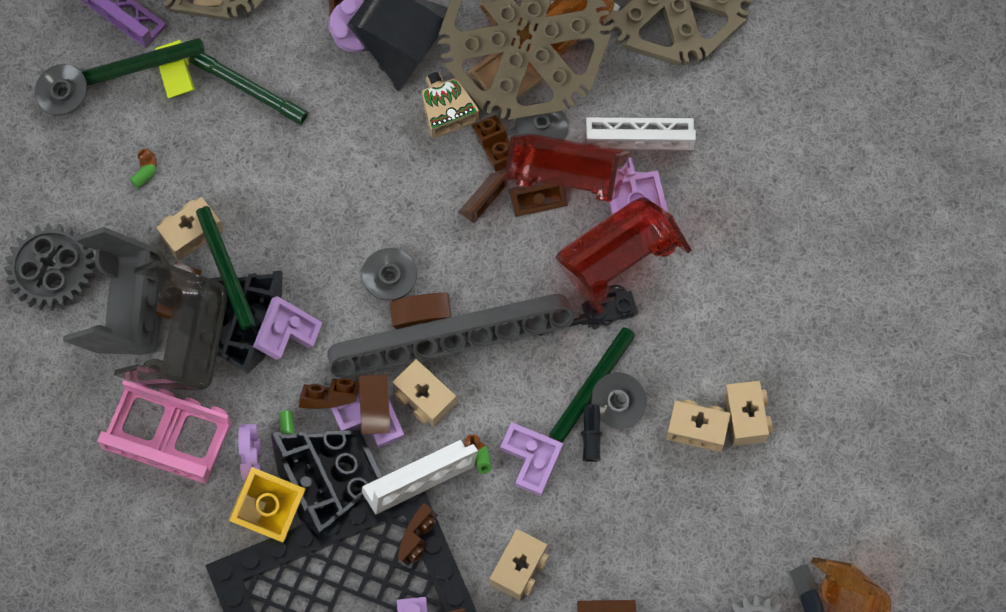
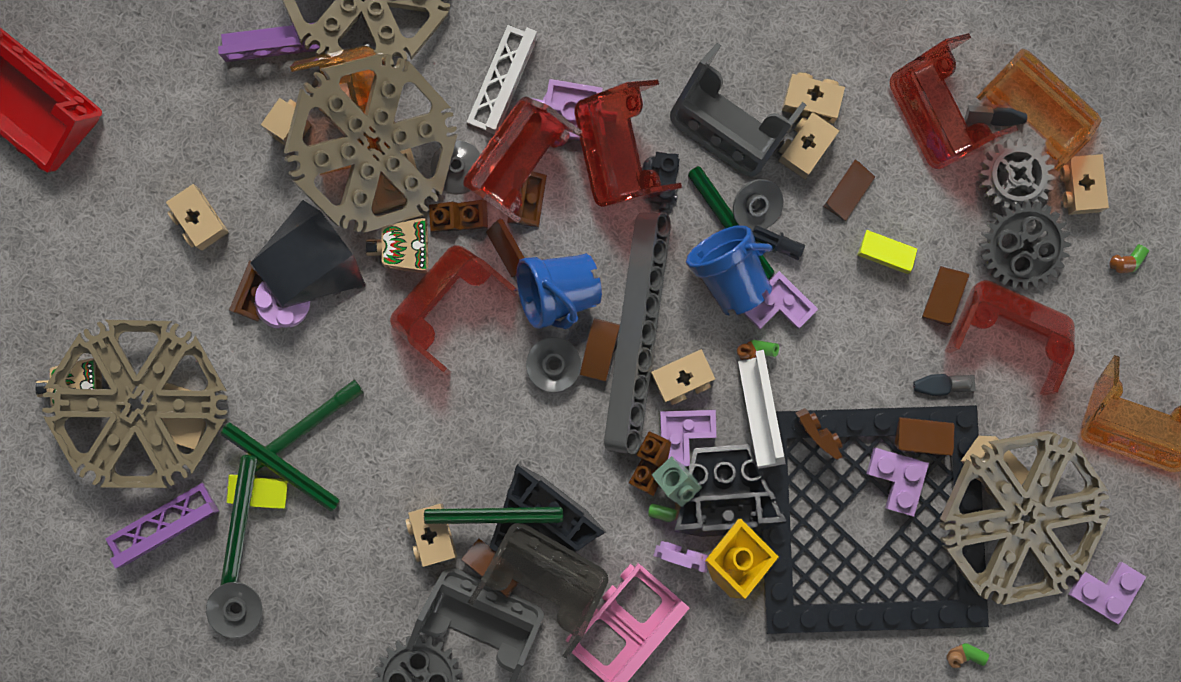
camera: 70 degrees left, 15 degrees up
arm [129,148,157,189] -> none
lavender plate [253,296,323,360] -> none
reddish brown slope [359,374,390,434] -> none
tan brick [489,529,550,601] -> none
none -> dark green axle [220,422,340,512]
none -> clear red windscreen [390,245,518,375]
none -> blue piece [516,253,602,329]
none -> sand green brick [652,456,702,507]
none -> dark grey windscreen [670,43,807,176]
none -> blue piece [686,226,773,316]
none -> reddish brown slope [823,159,875,221]
none -> neon yellow slope [857,230,917,274]
none -> clear red windscreen [890,33,1018,169]

